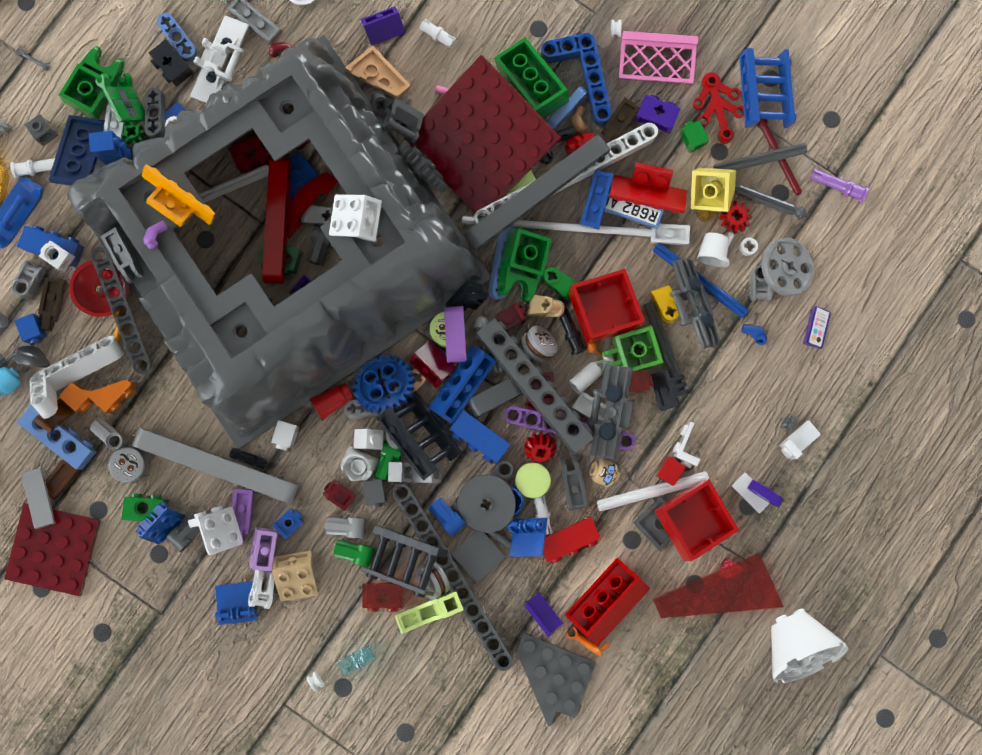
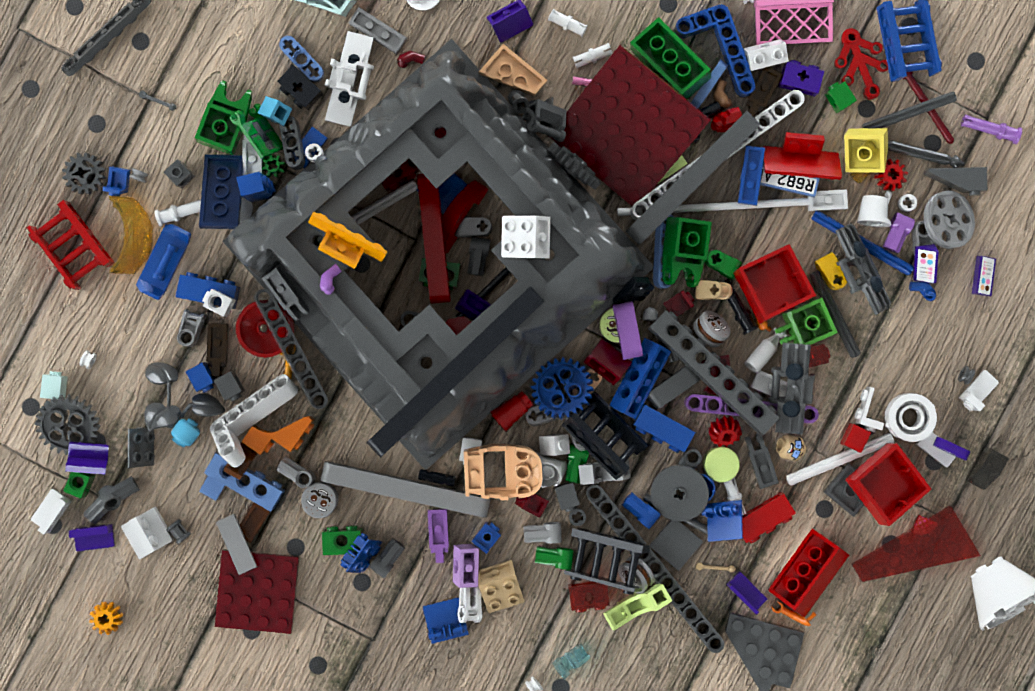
camera: 10 degrees left, 5 degrees up
white bracket [188,505,243,555] -> none
black hinge [650,369,689,411] -> none
none -> medium blue tile [199,476,225,501]
none -> dark grey brick [214,371,245,402]
none -> medium azure brick [258,96,292,126]
none -> black beam [366,286,545,458]
none -> light nougat slope [464,443,543,500]
none -> dark grey bush [569,508,586,526]
none -> white pin [573,43,613,68]
none -> tan hinge [696,562,736,573]
none -> white brick [743,39,789,71]
none -> medium lavender piece [883,212,915,253]
none -> white piece [884,393,937,442]
none -> slope [913,244,939,283]
none -> dark grey slope [924,167,988,196]
none -> clear smoke slope [966,447,1009,490]

